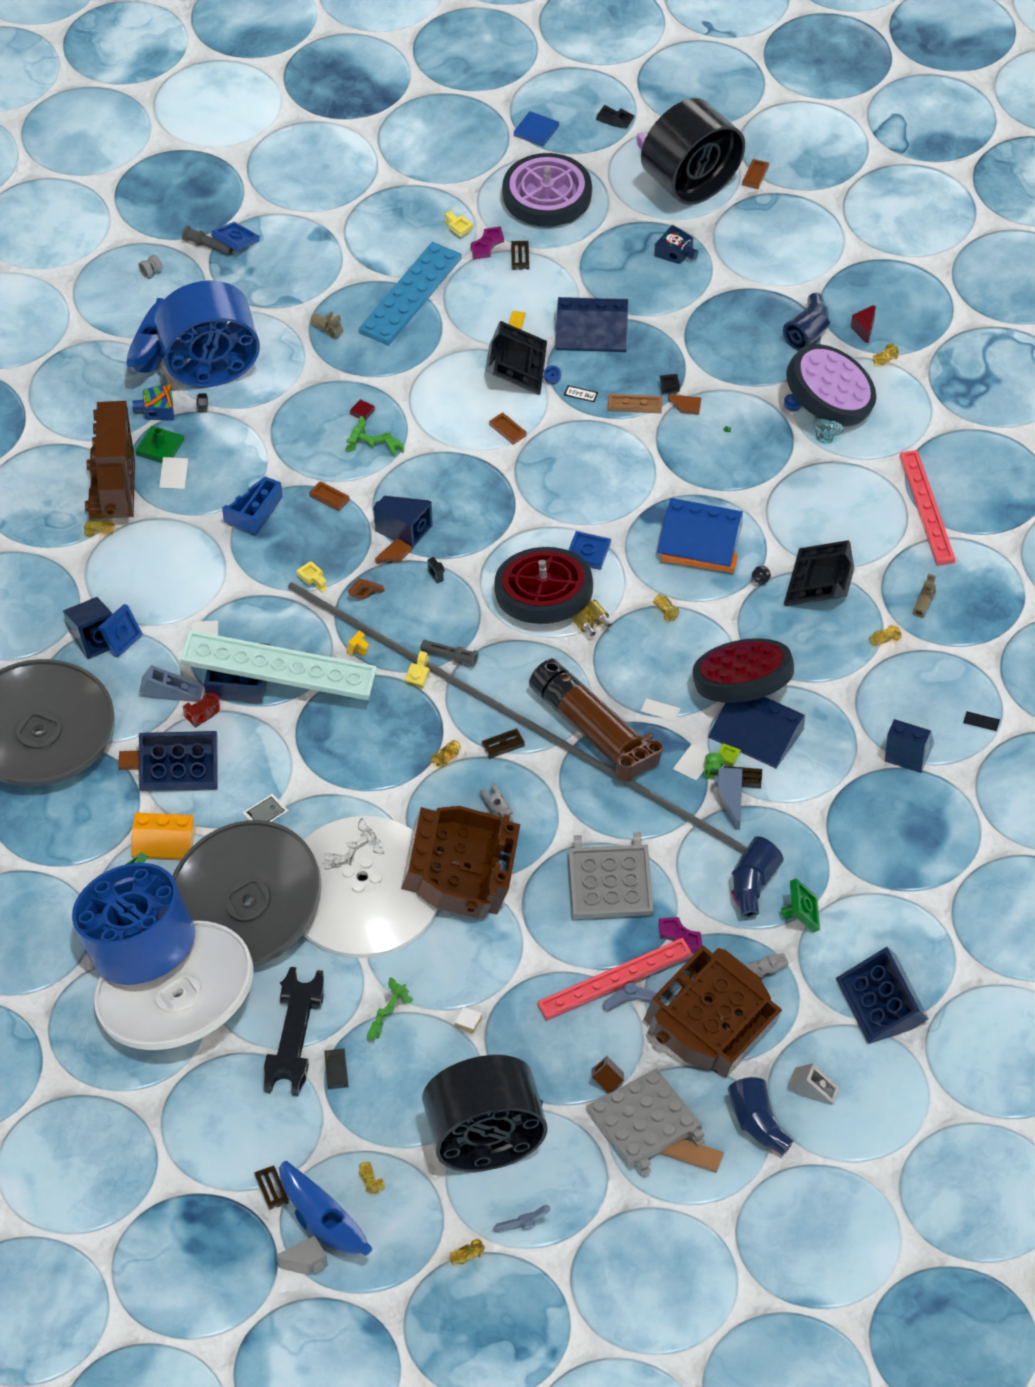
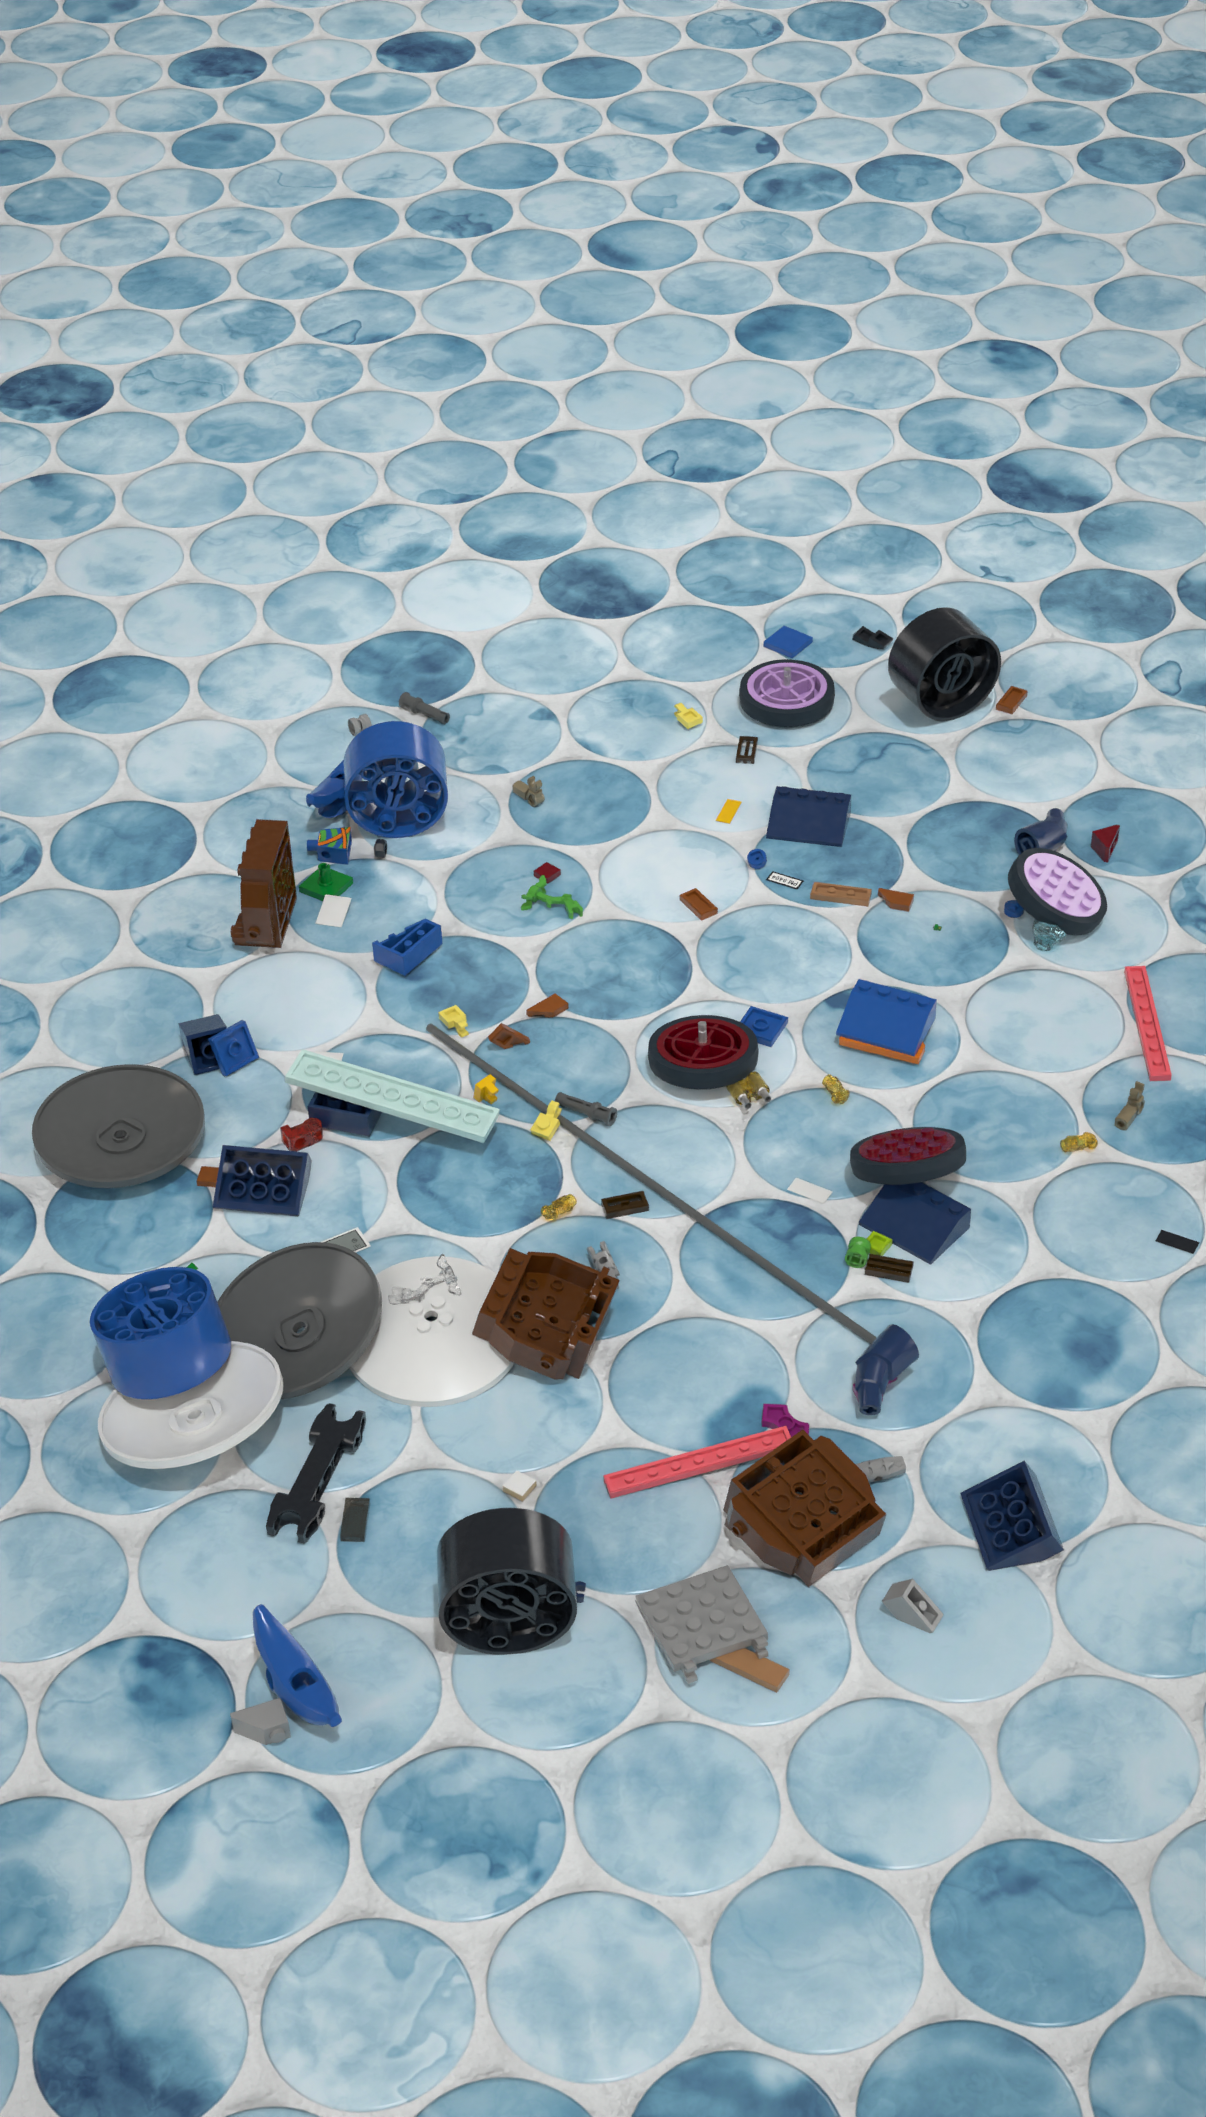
camera: 10 degrees right, 10 degrees down
clear yellow arm [83,519,115,537] -> none
light orange slope [132,812,196,861] -> none
sand blue slope [139,665,203,702] -> none
blue tile [211,222,260,251] -> none
dark brown tile [254,1165,289,1210] -> none
dark orange tile [309,481,350,512] -> none
dark azure plate [359,242,462,346] -> none
clear yellow arm [359,1162,385,1194] -> none
bright green piece [367,977,413,1041] -> none
dark blue slope [373,495,433,549] -> none
black plate [427,557,445,584] -> none
clear yellow arm [450,1239,485,1265] -> none
magenta tile [470,226,504,260] -> none
black slope [485,321,547,395] -> none
sand blue piece [493,1205,550,1232] -> none
reddish brown piece [529,658,664,781] -> none
light grey plate [569,832,654,919] -> none
reddish brown panel [592,1056,624,1093] -> none
sand blue piece [603,983,657,1011] -> none
dark blue torso [654,225,698,264] -> none
black plate [660,374,680,393] -> none
white sticker [673,744,709,780] -> none
sand blue slope [714,768,742,830] -> none
dark blue piece [728,1077,794,1156] -> none
black plate [752,566,771,584] -> none
green tile [781,878,820,933] -> none
black slope [784,540,854,606] -> none
clear yellow arm [873,343,899,365] -> none
dark blue slope [884,719,934,773] -> none

